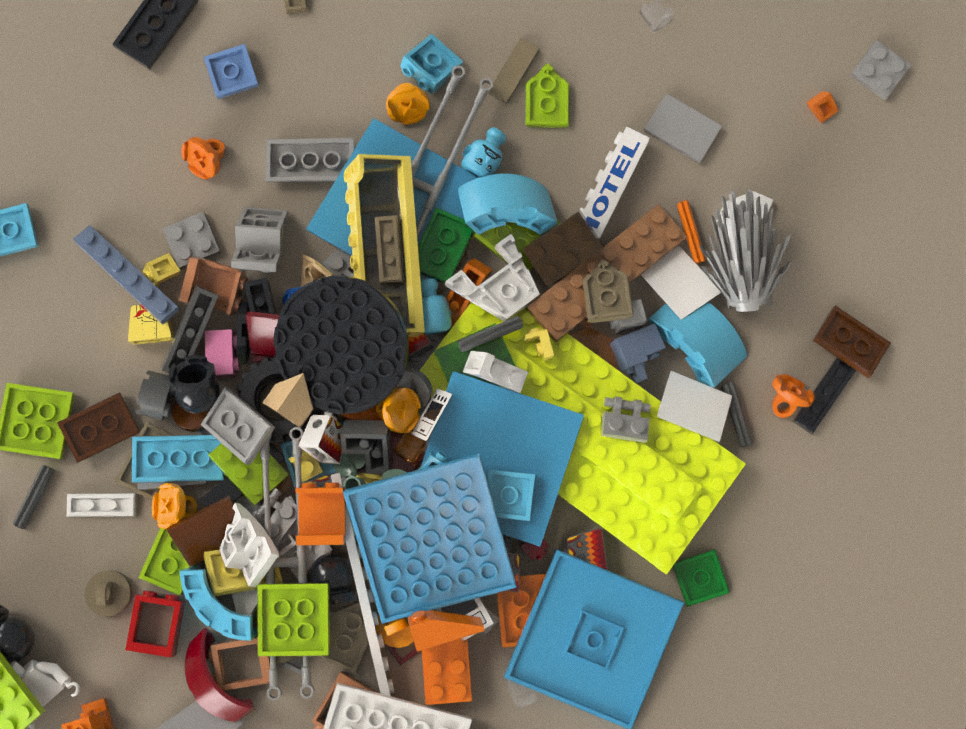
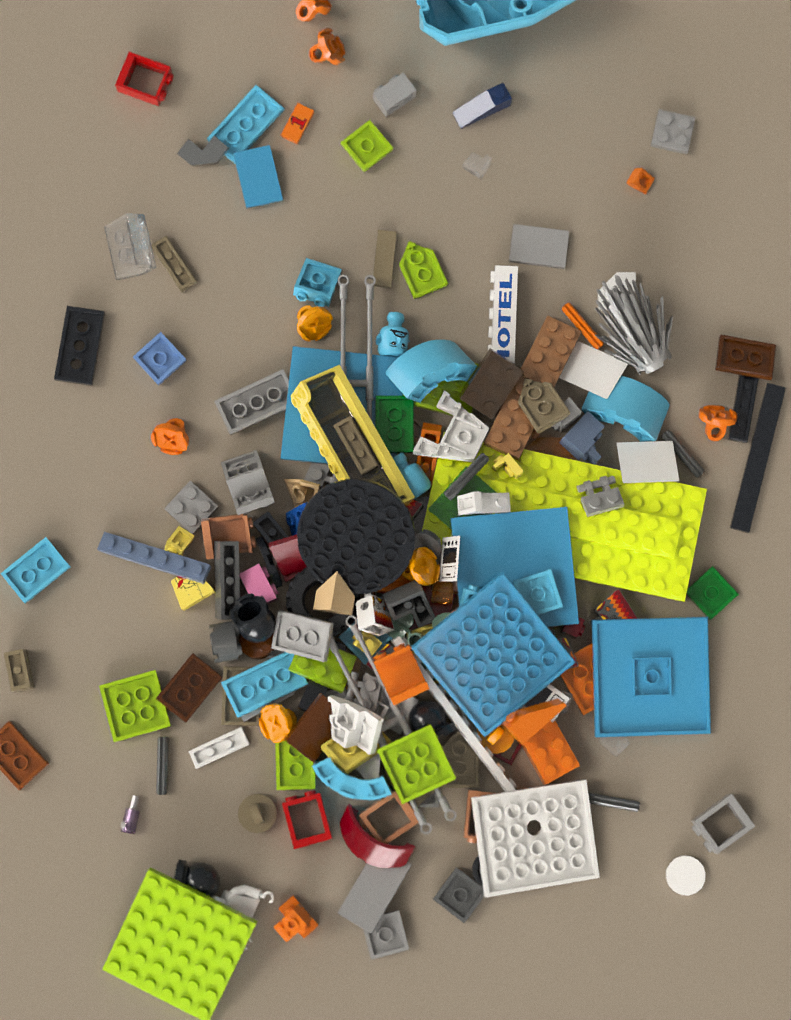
camera: 25 degrees left, 0 degrees up
none -> black tile [730,383,786,533]

